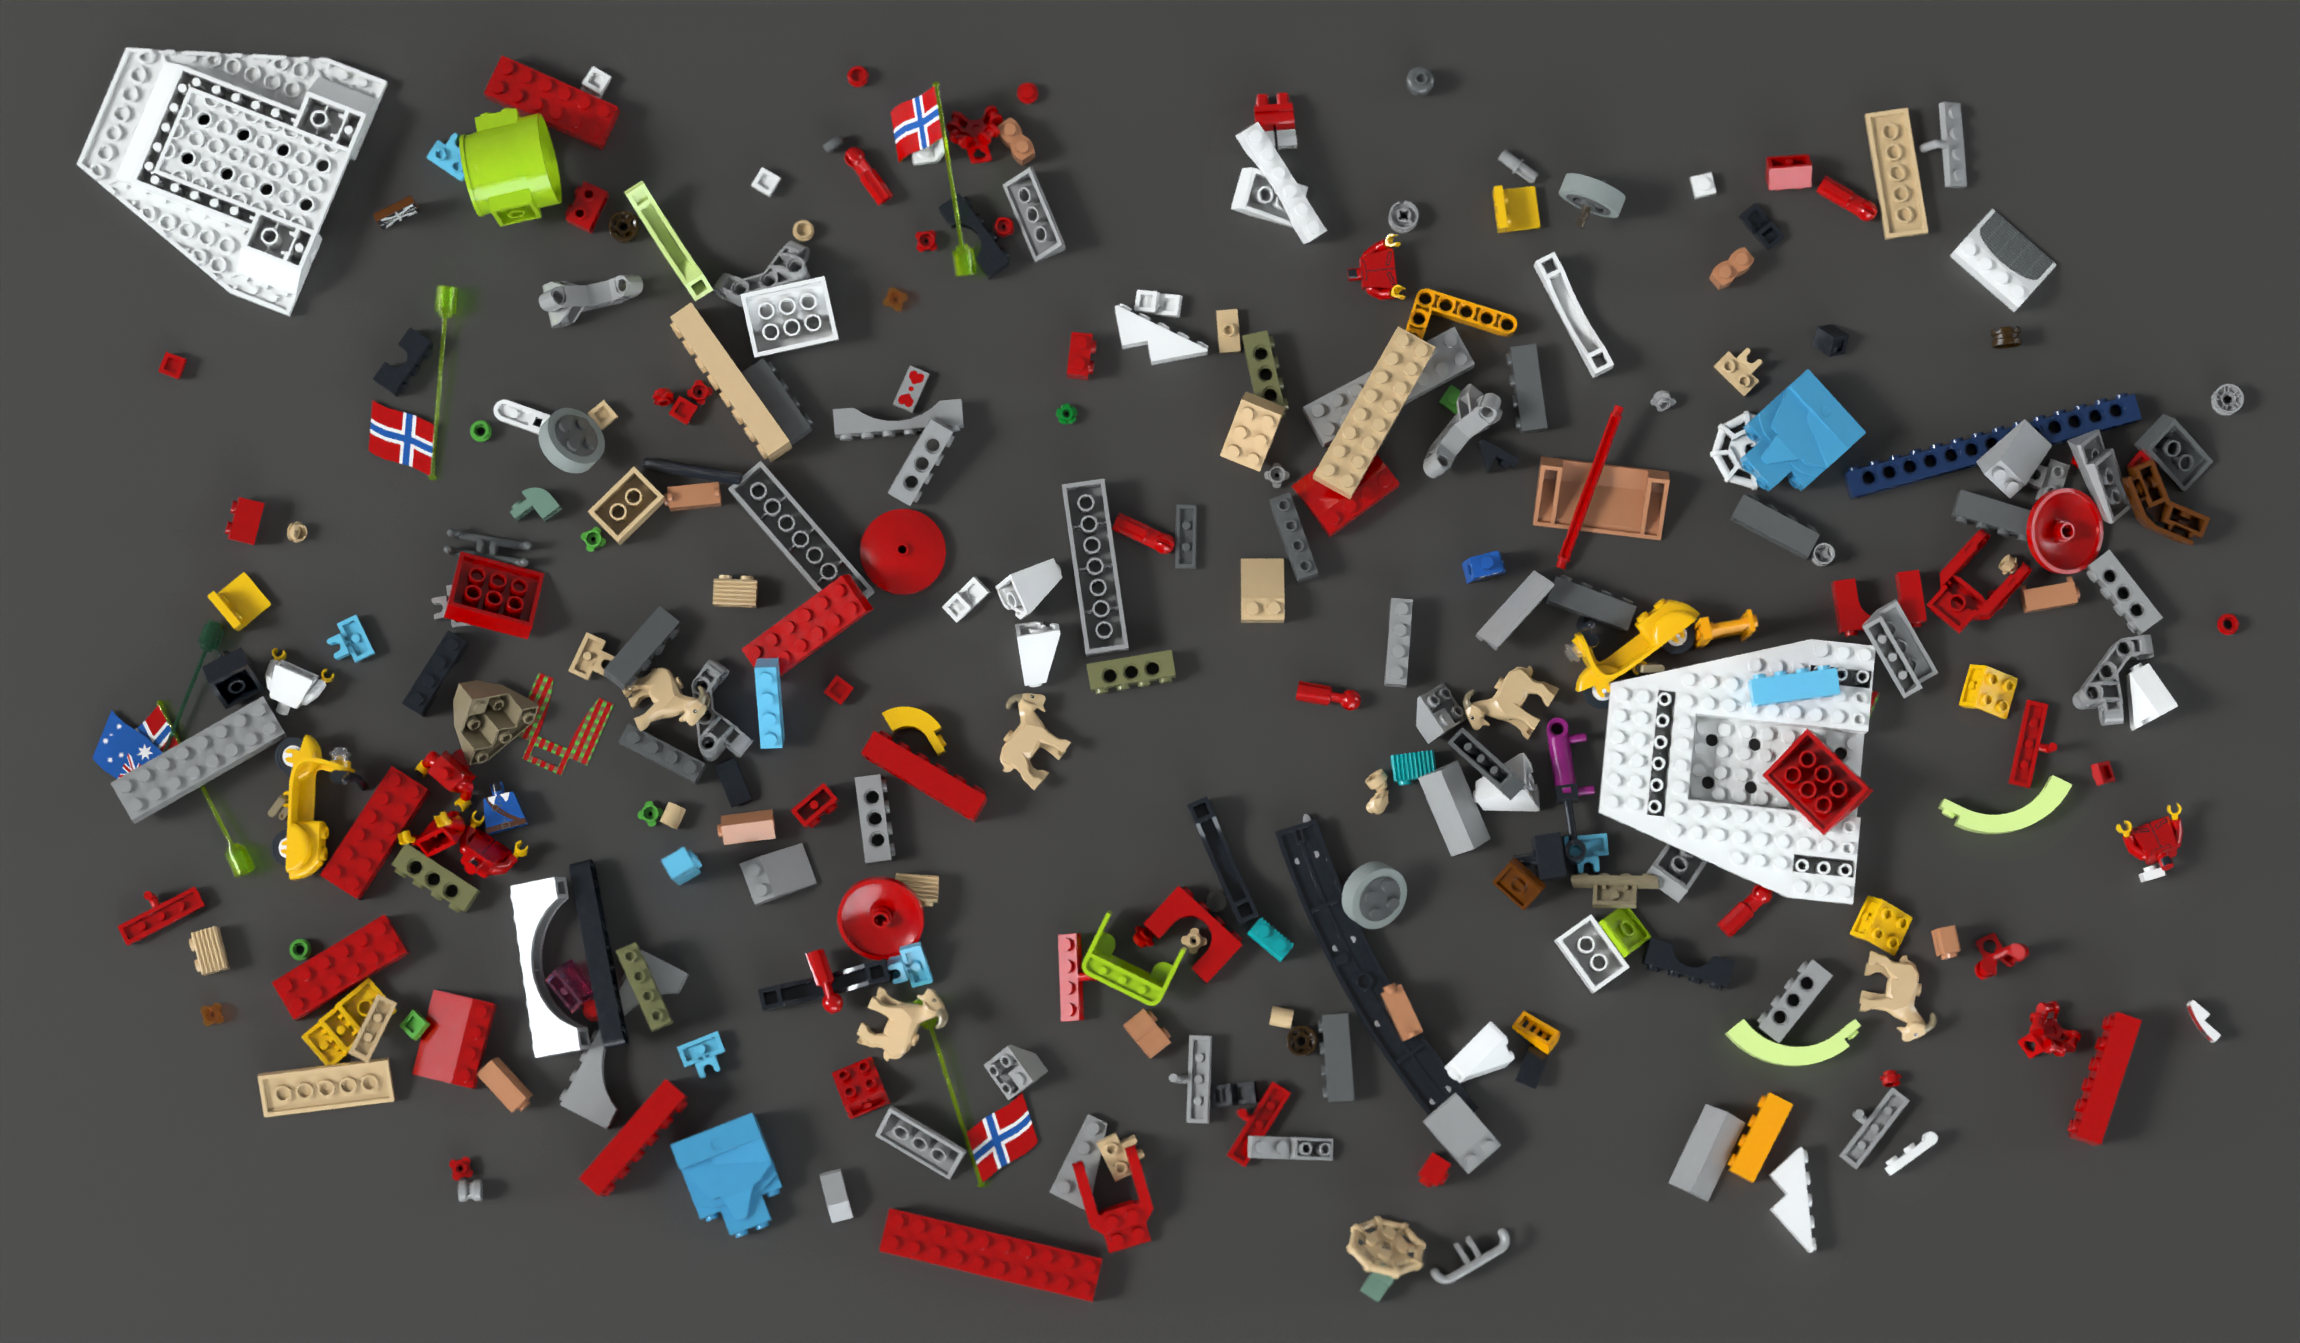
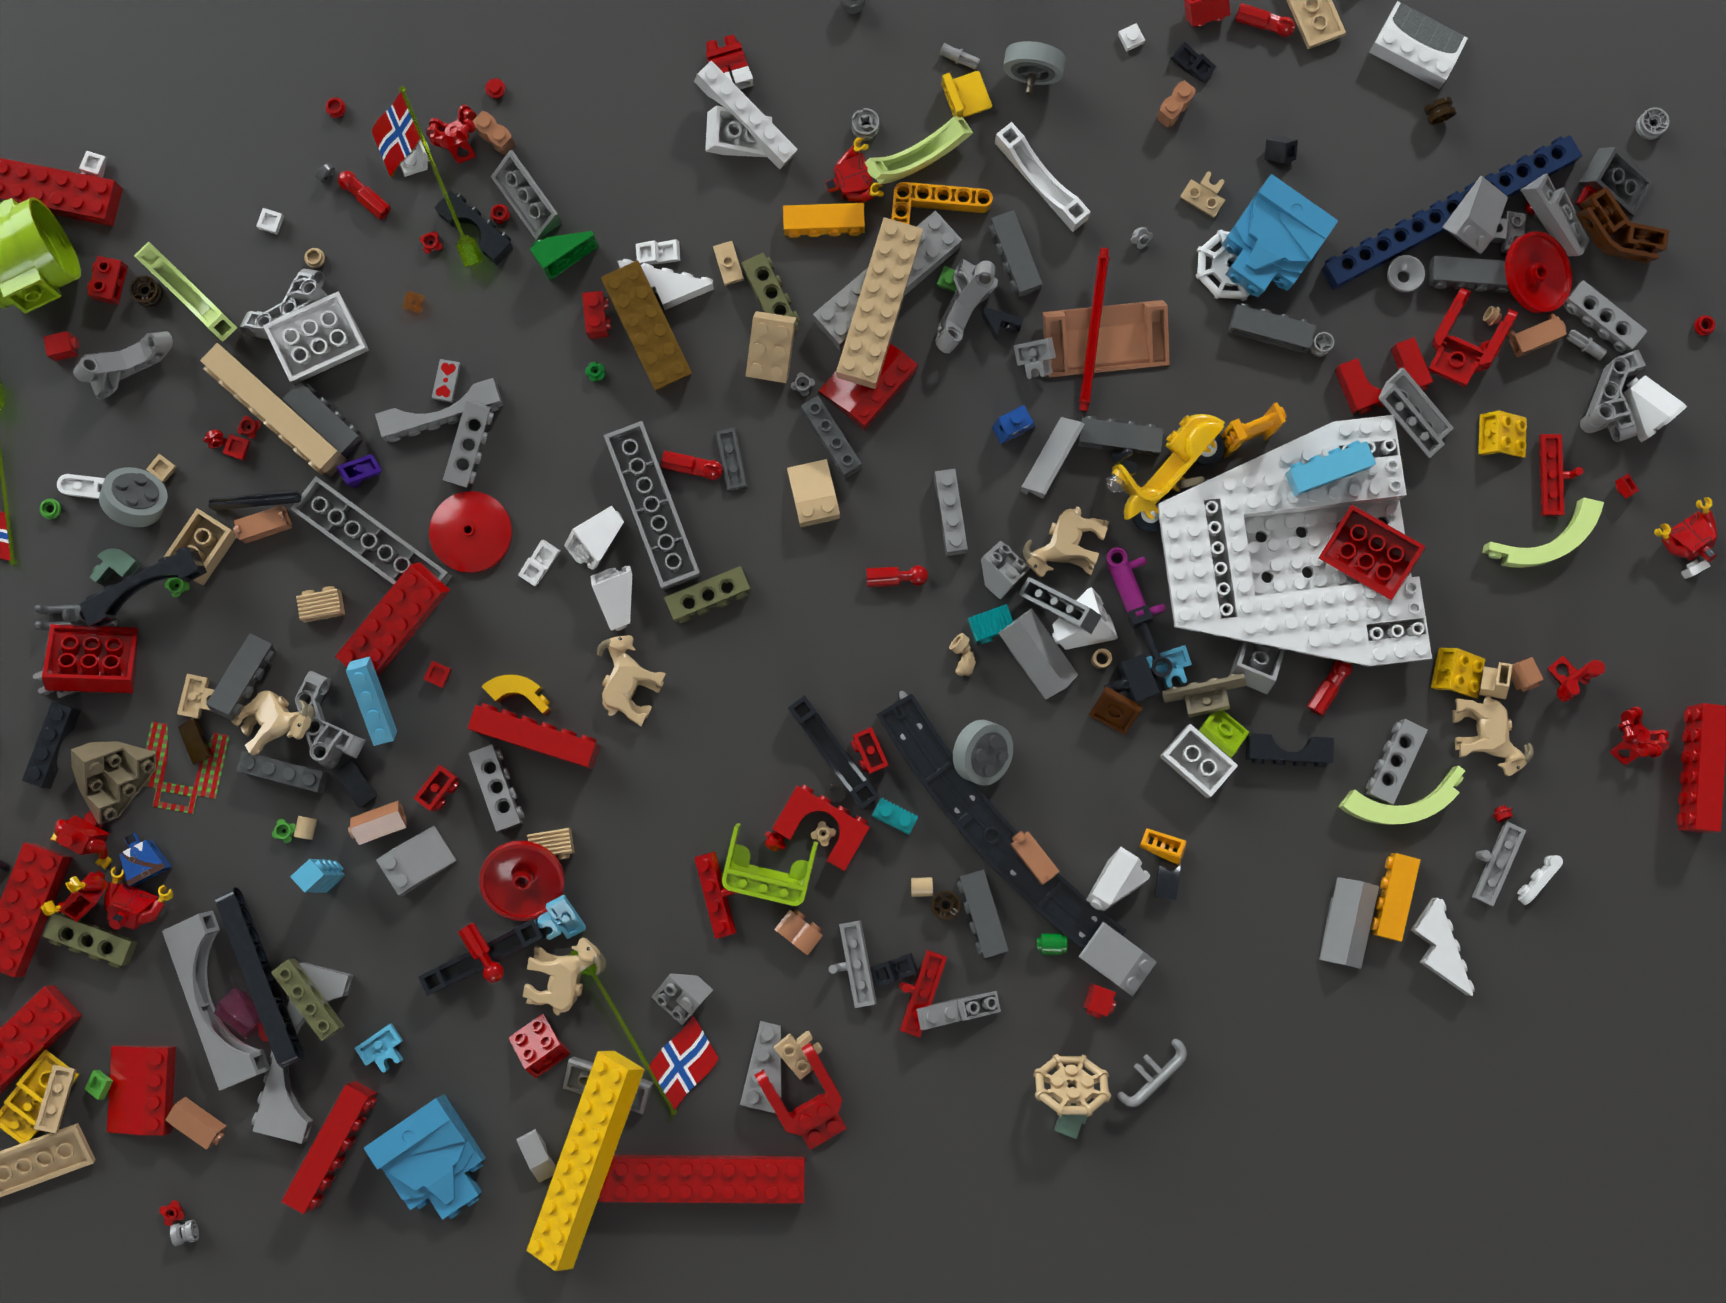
camera: 15 degrees left, 0 degrees up
none -> red brick [43,331,80,361]
none -> black arch [79,547,207,629]
none -> dark brown slope [178,718,213,765]
none -> dark purple slope [336,454,382,488]
none -> yellow brick [526,1051,645,1271]
none -> green slope [530,231,599,281]
none -> pearl gold brick [601,260,692,391]
none -> light orange brick [783,203,865,238]
none -> red brick [851,727,889,775]
none -> yellowish green arch [865,116,973,184]
none -> light grey plate [1014,337,1056,379]
none -> green brick [1036,934,1067,955]
none -> tan beam [1091,649,1112,670]
none -> light grey piece [1387,255,1425,292]
none -> tan piece [1479,662,1512,699]
none -> light grey axle [1567,330,1607,361]

